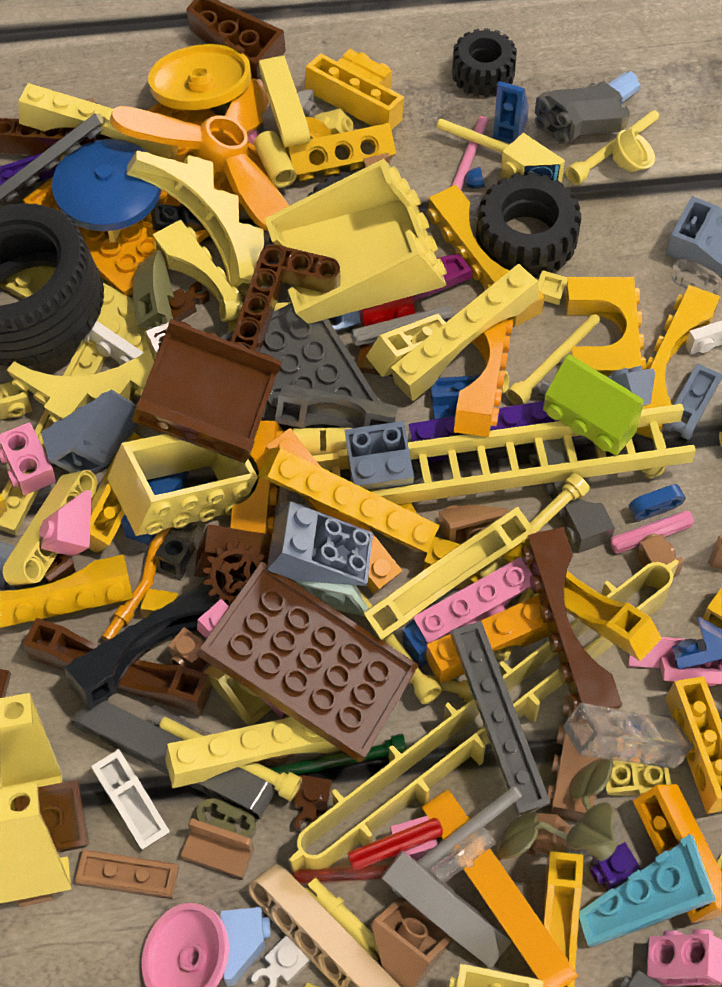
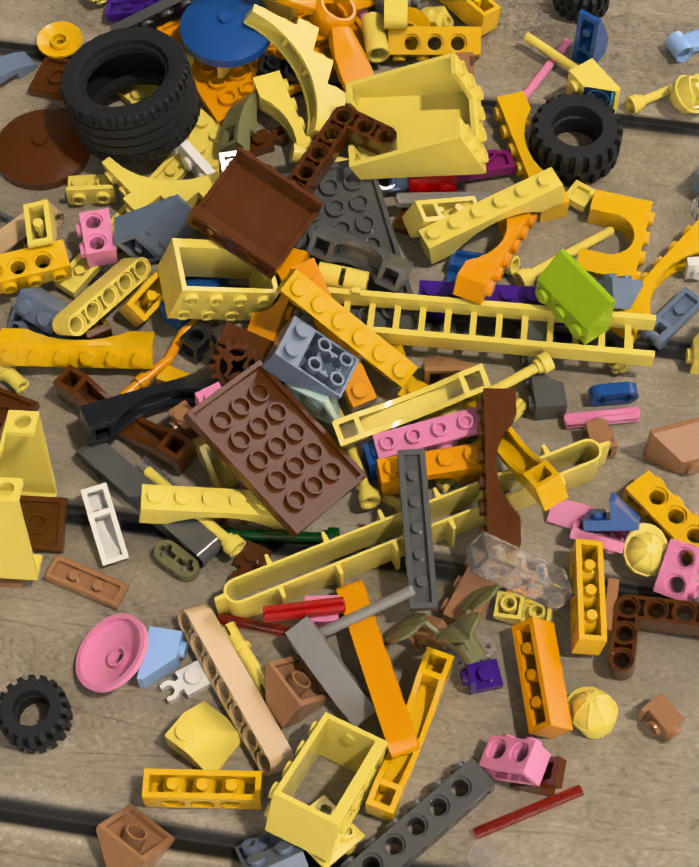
camera: 15 degrees right, 0 degrees up
bright pink slope [40,490,92,557] -> none
medium nougat panel [181,818,254,880] -> none
sand blue slope [345,421,414,491] -> none
clear pin [431,826,497,885] -> none
blue hinge [465,167,485,189] -> none
dark grey brick [535,81,630,144] -> none
medium azure wing [579,834,717,947] -> none

